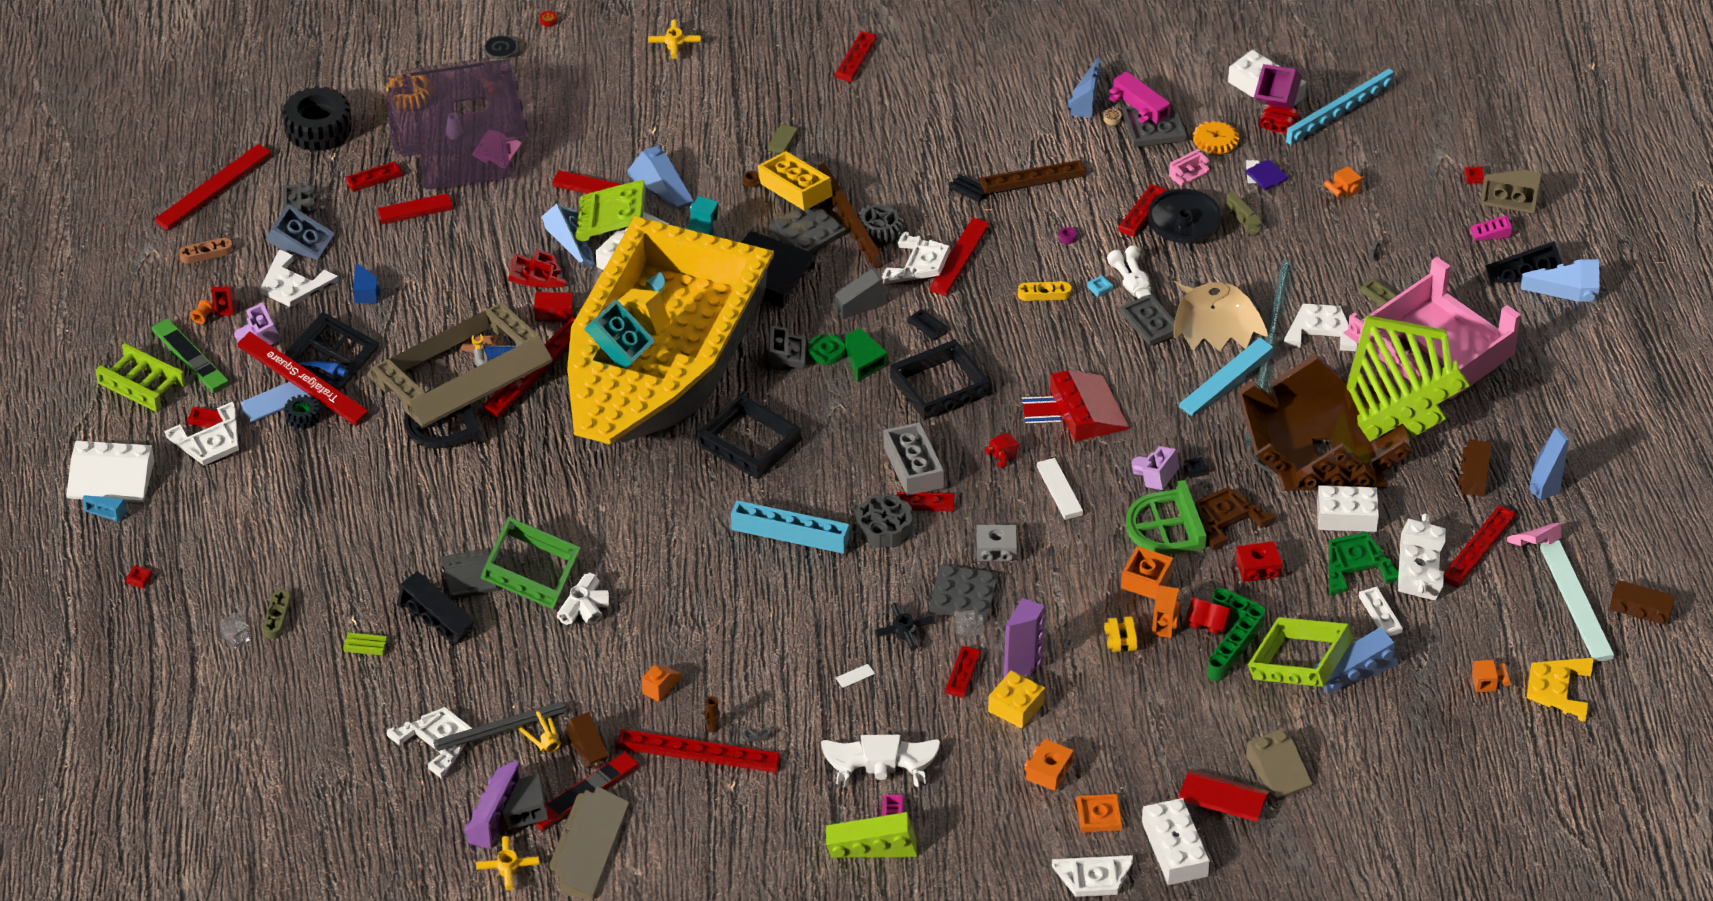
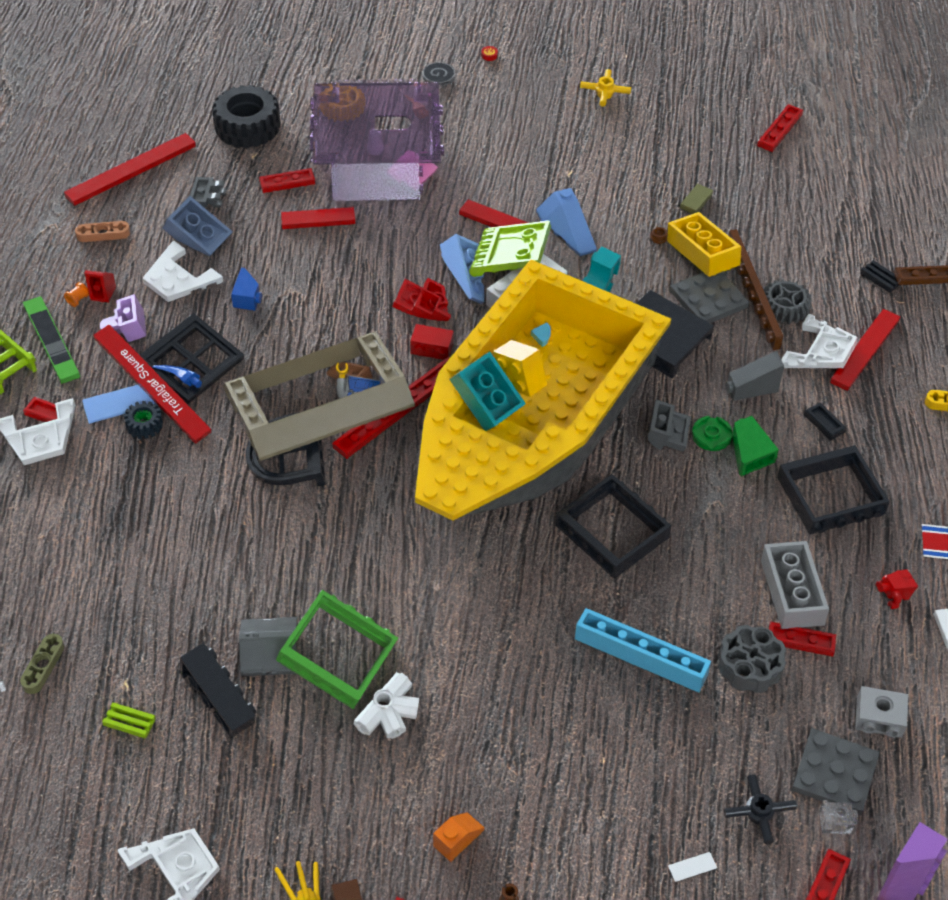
camera: 10 degrees right, 5 degrees up
dark grey axle [434,701,566,751] -> none

